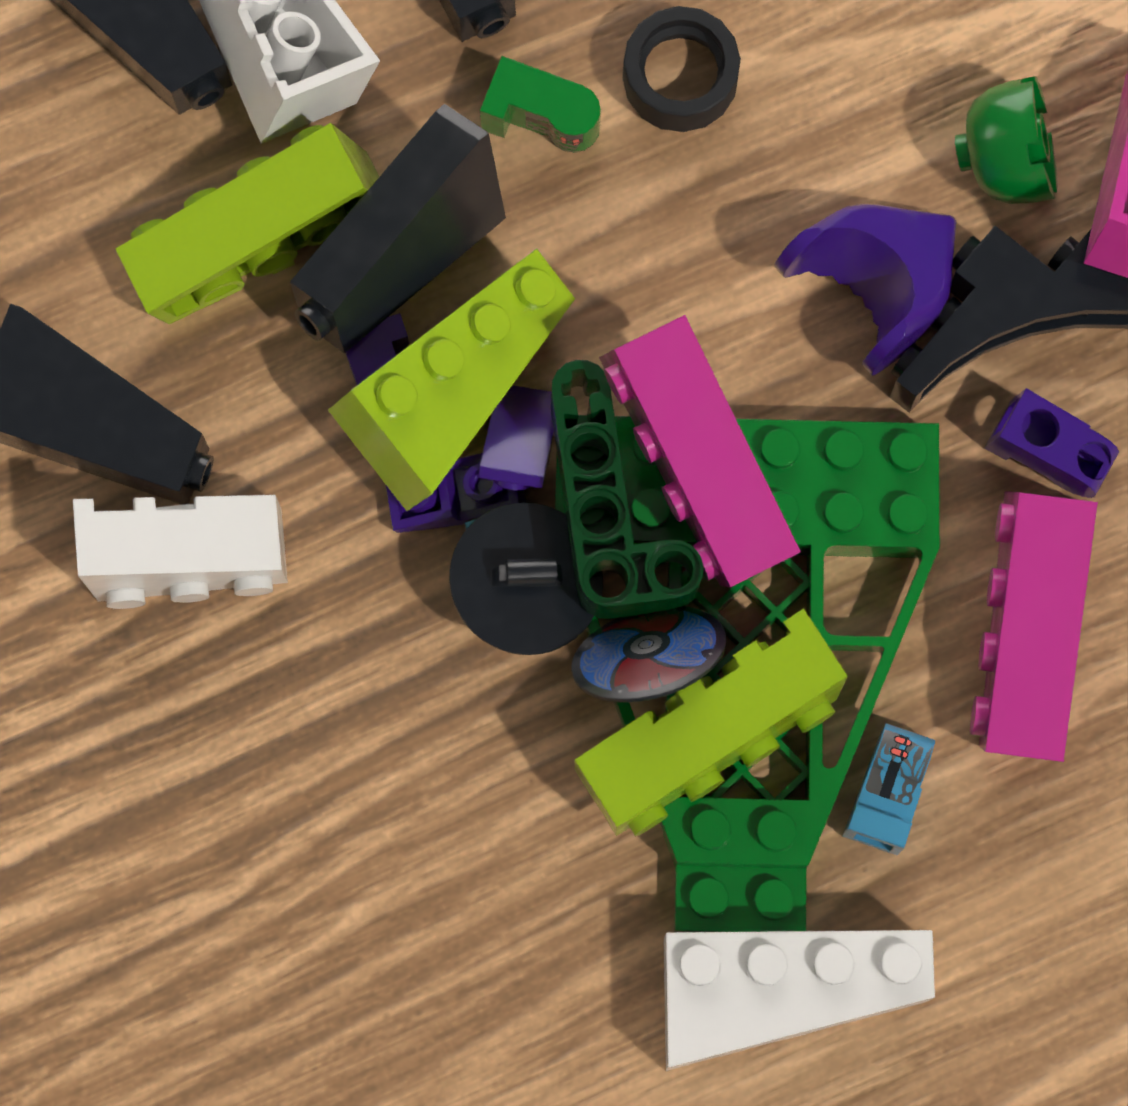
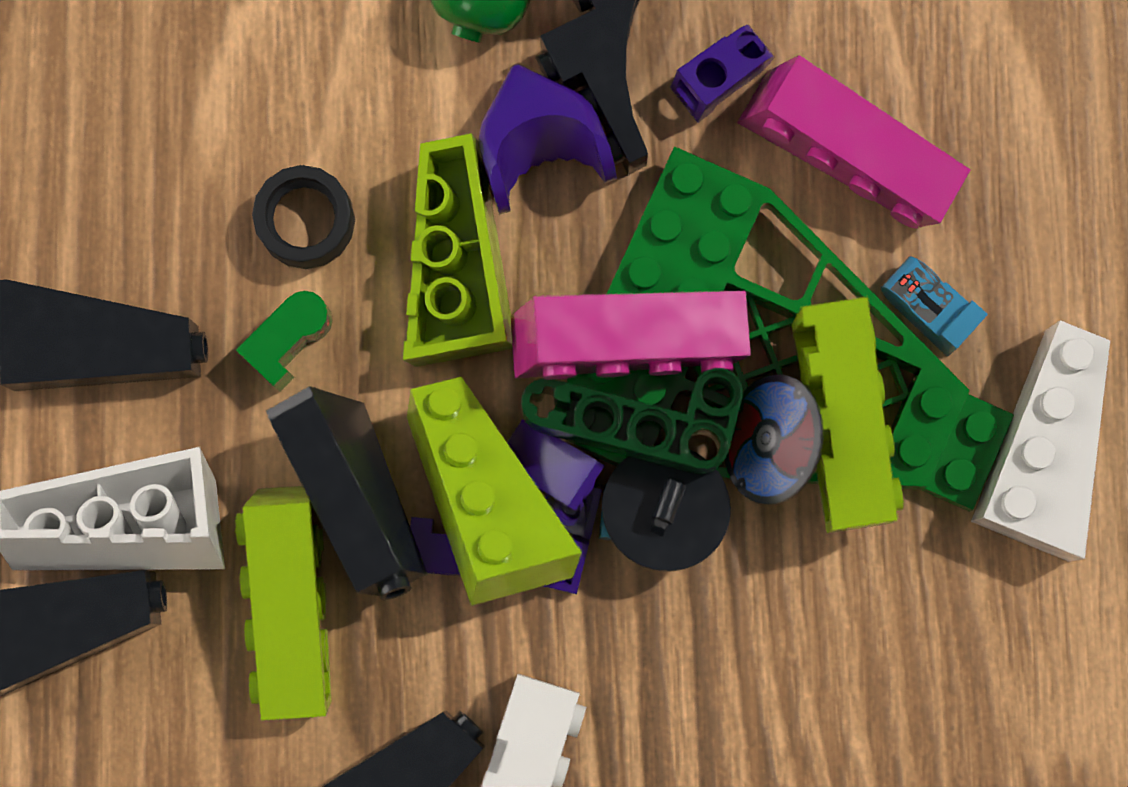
camera: 65 degrees left, 5 degrees up
none -> lime wedge [403,133,513,367]

